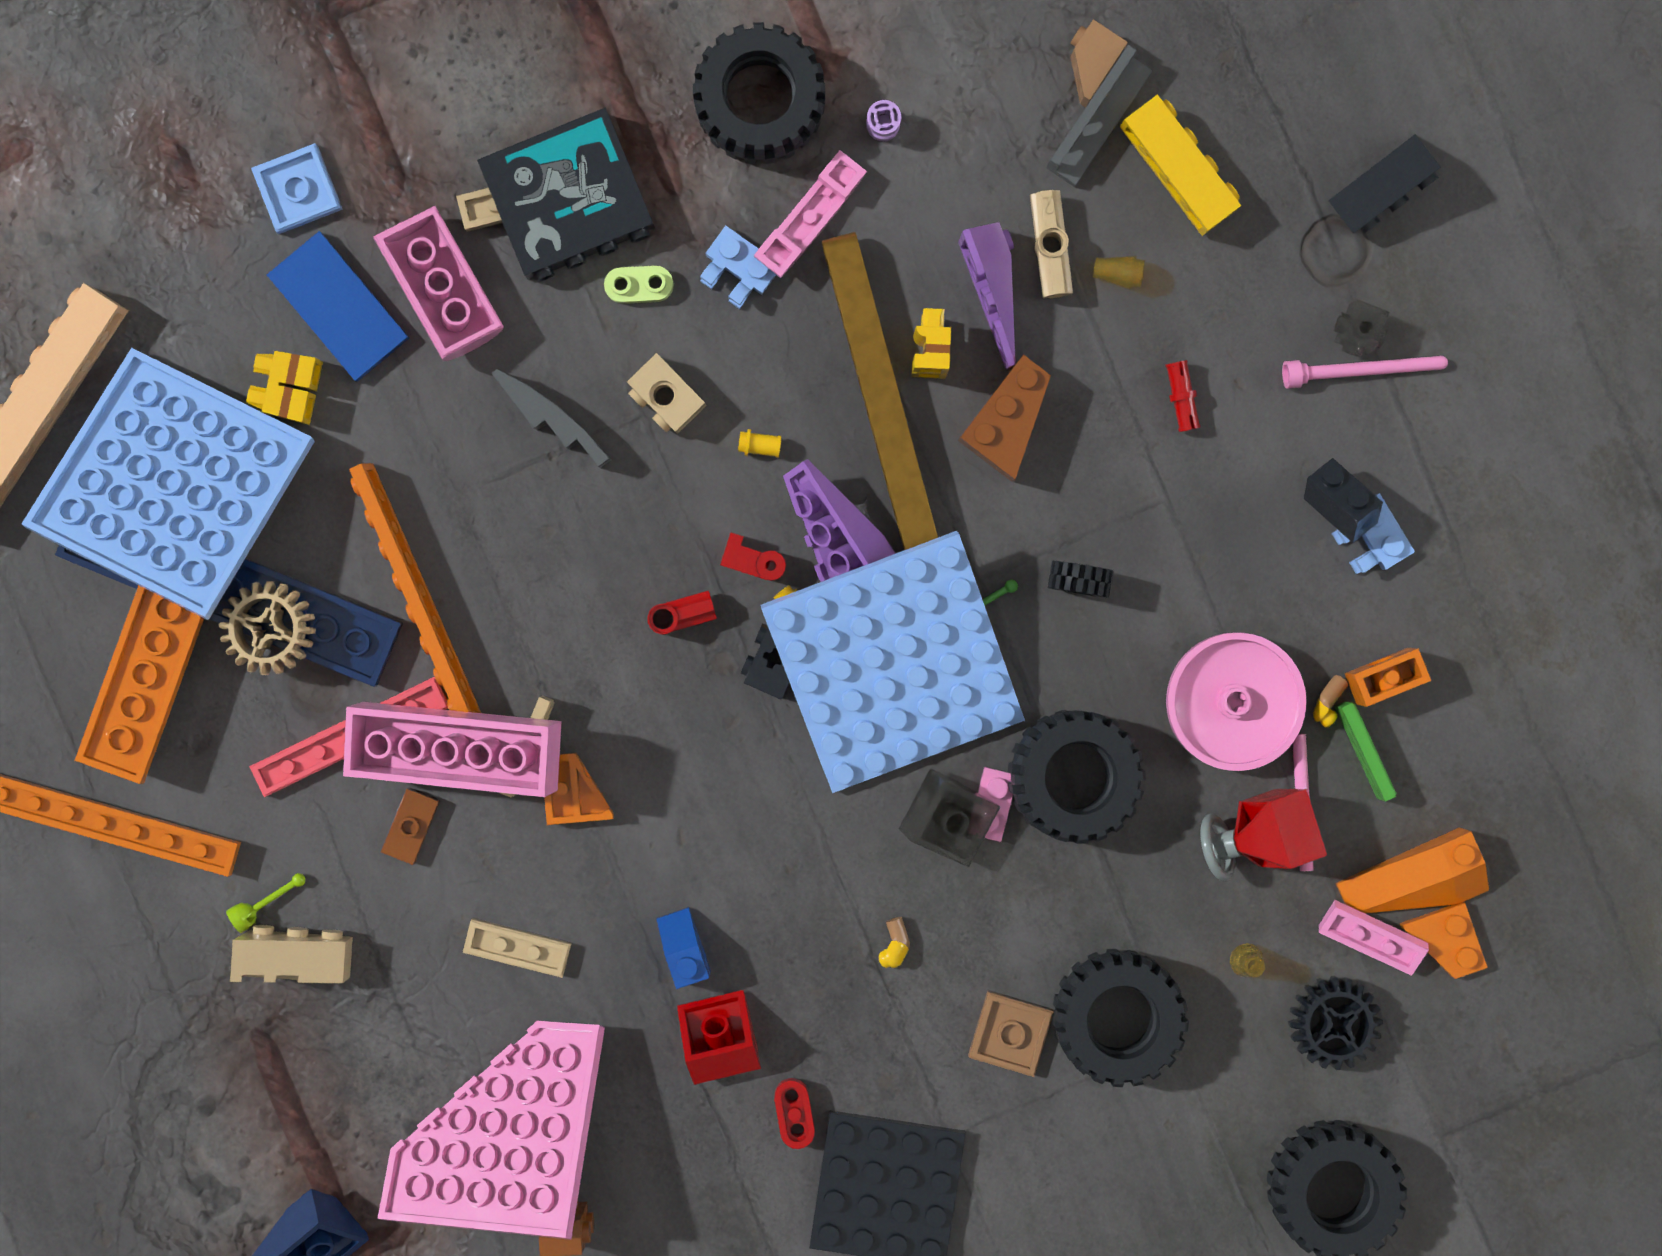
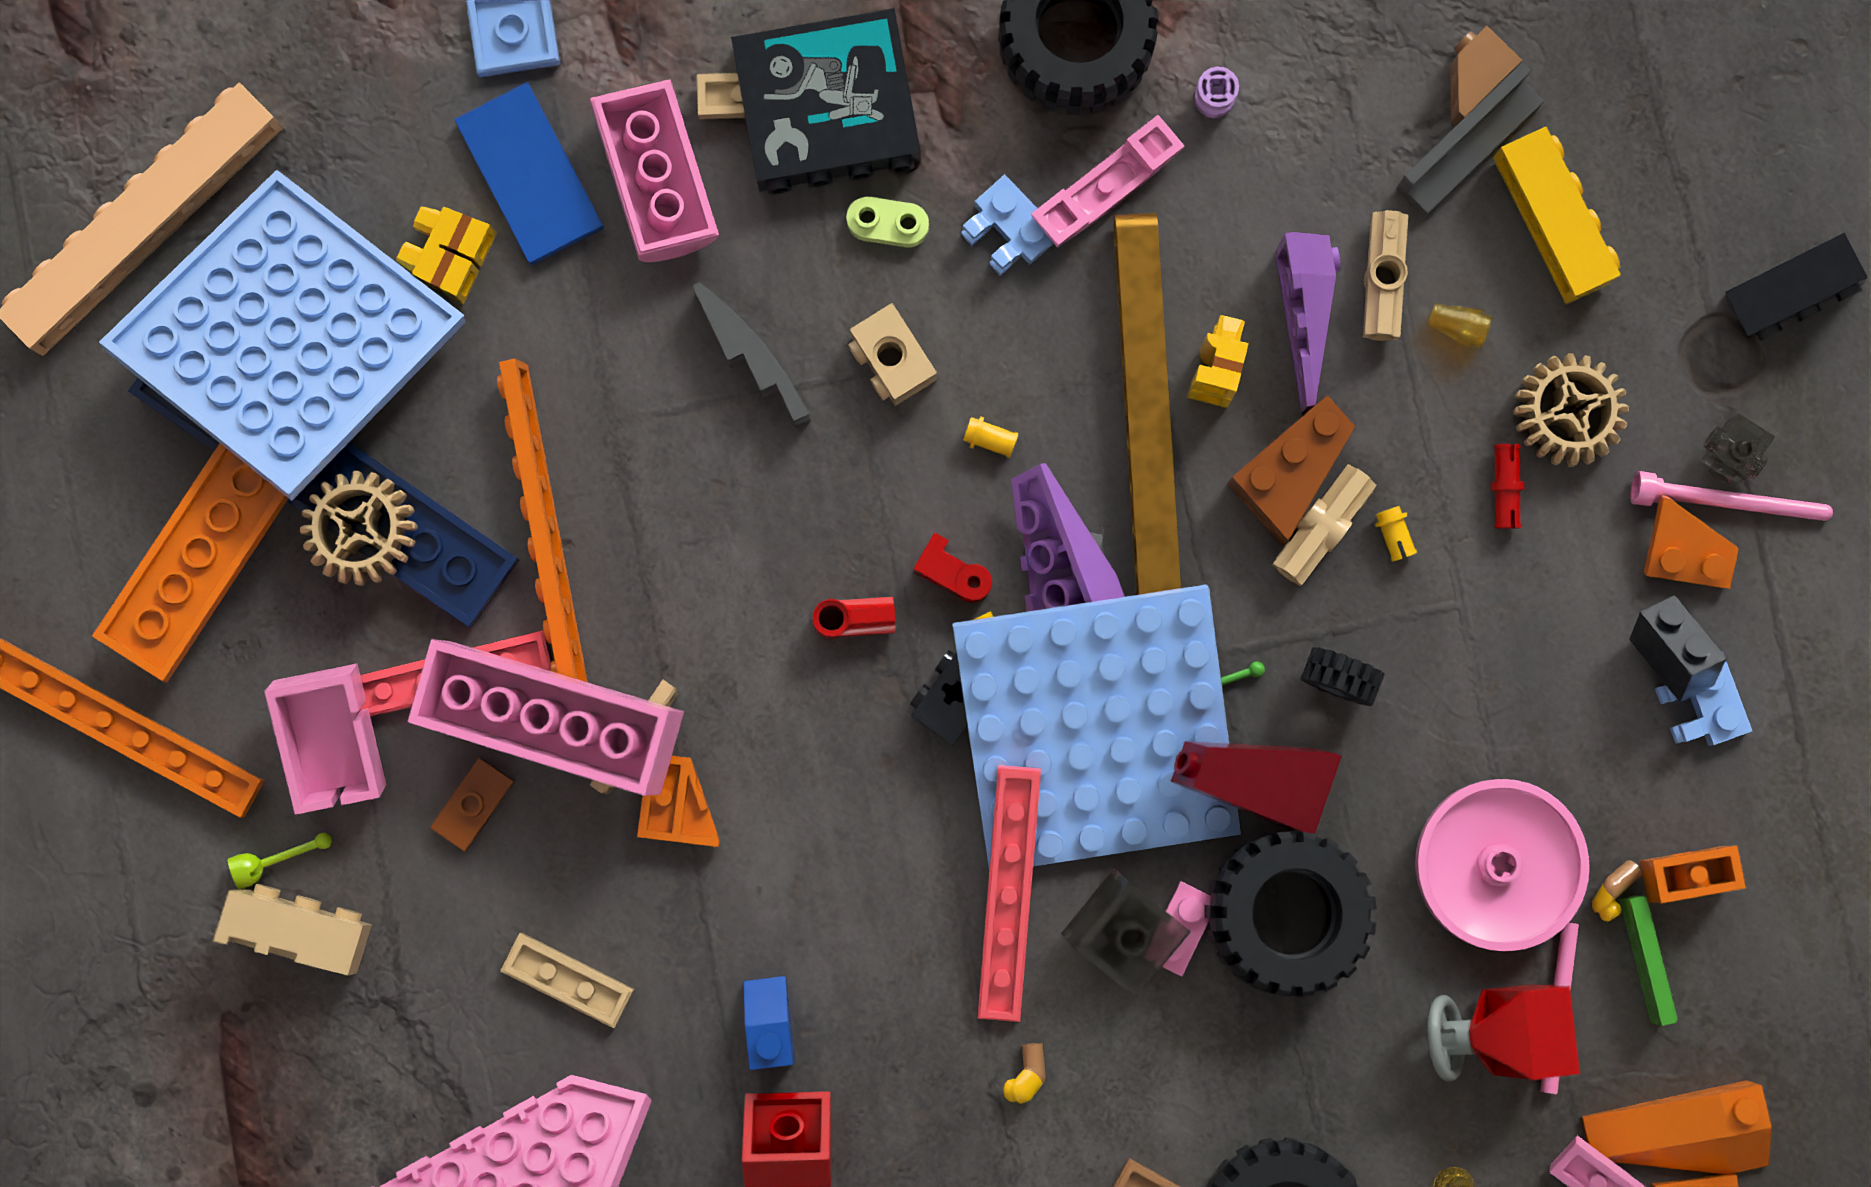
camera: 15 degrees right, 5 degrees down
none -> bright pink piece [265,663,387,815]
none -> coral tile [978,765,1041,1022]
none -> dark red slope [1170,741,1342,834]
none -> tan piece [1272,464,1377,586]
none -> yellow pin [1374,506,1417,562]
none -> tan gear [1513,353,1629,467]
none -> orange wing [1644,495,1739,589]

